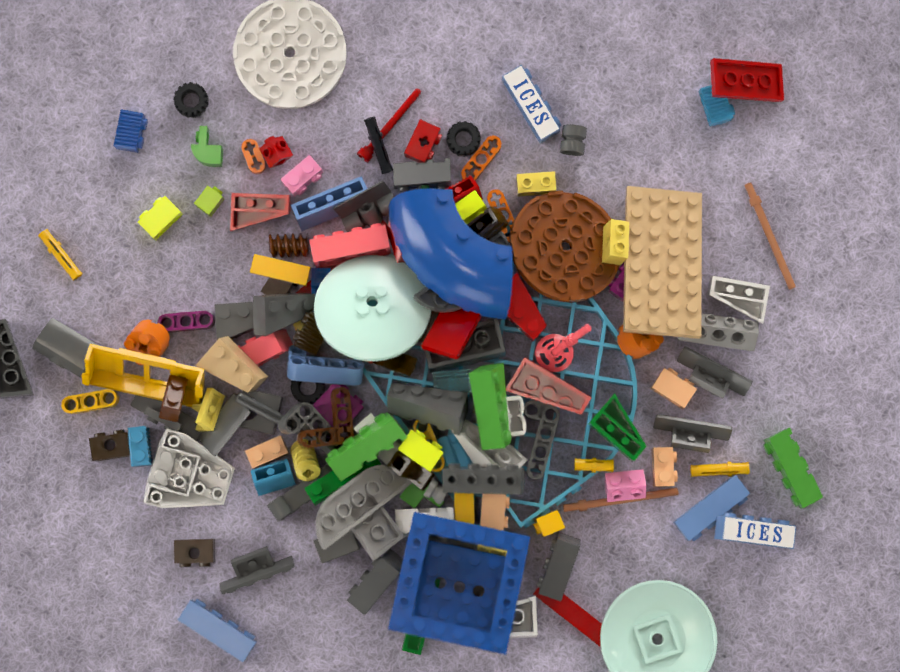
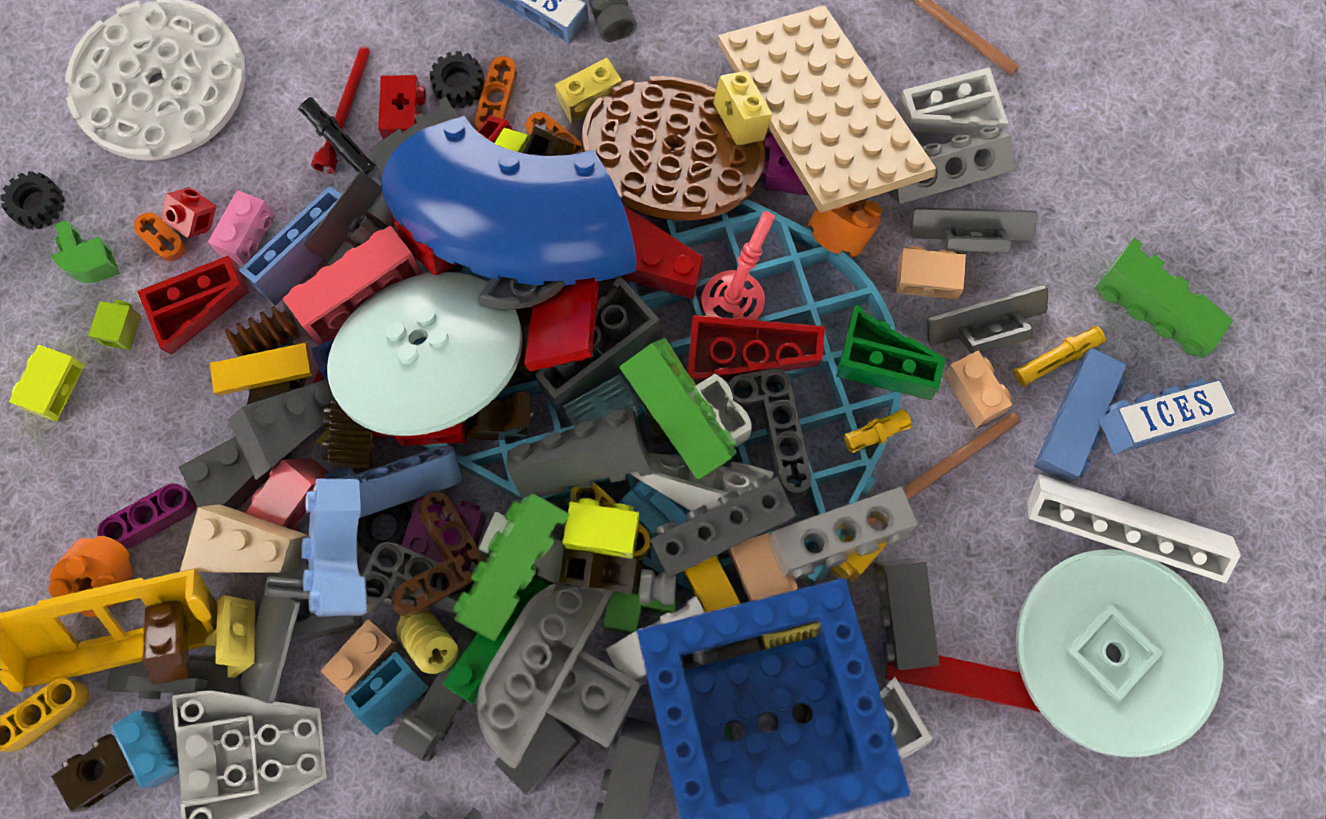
camera: 25 degrees left, 10 degrees down
bright pink brick [605,469,646,502] -> none
none -> light blue brick [302,479,367,616]
none -> light grey brick [768,486,918,579]
none -> white brick [1027,474,1241,583]

